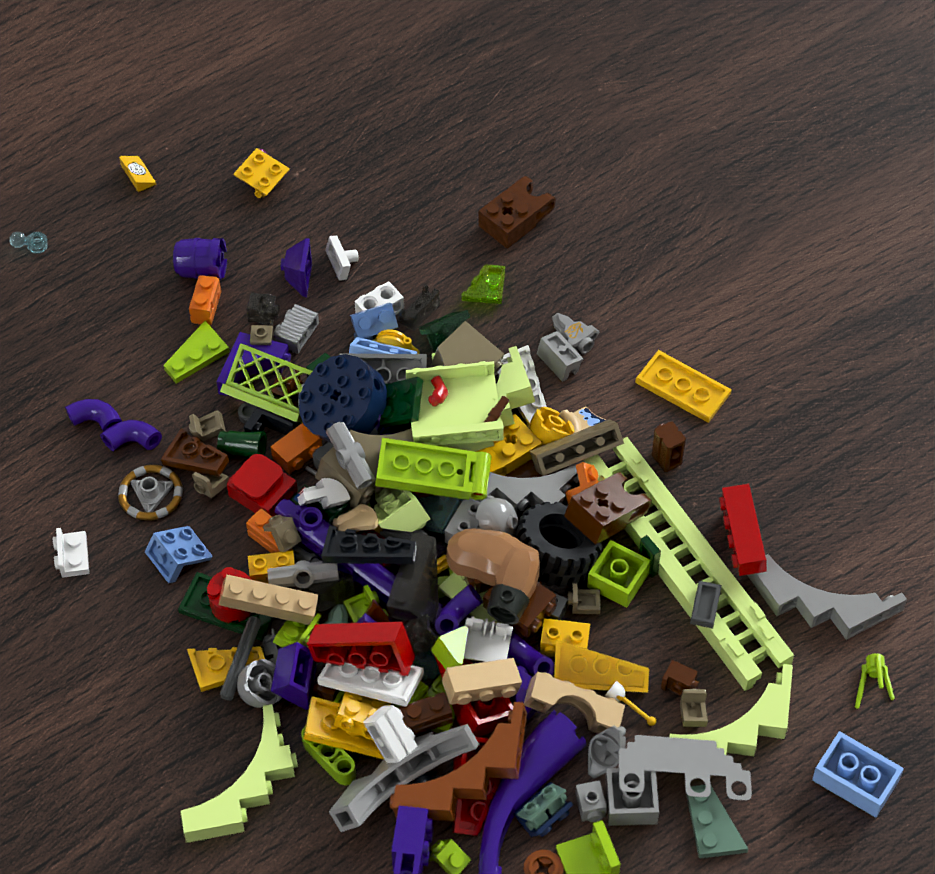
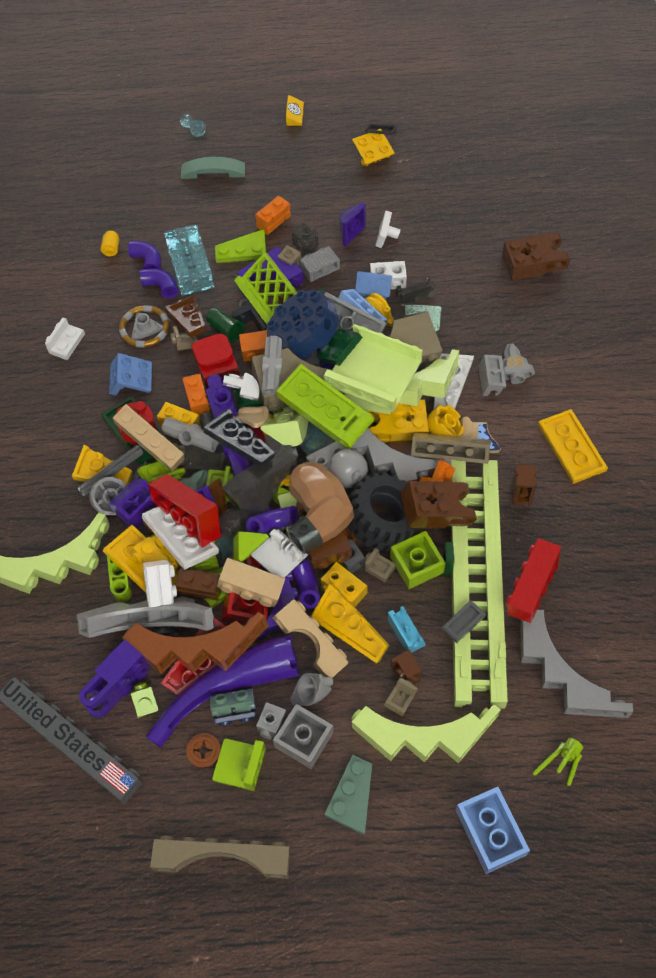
camera: 35 degrees right, 5 degrees up
dark purple piece [173,238,227,279] -> none
dark tan bracket [189,410,226,442] -> none
dark tan bracket [263,515,301,552] -> none
red arm [428,376,448,406] -> none
clear neon green wing [462,264,506,304] -> none
reddish brown piece [484,396,509,422] -> none
hinge [605,681,656,726] -> none
light grey piece [619,735,752,800] -> none
none -> yellow brick [101,231,120,256]
none -> clear light blue brick [164,224,215,296]
none -> sand green slope [181,157,245,179]
none -> black piece [365,124,397,135]
none -> medium azure hinge [388,606,426,653]

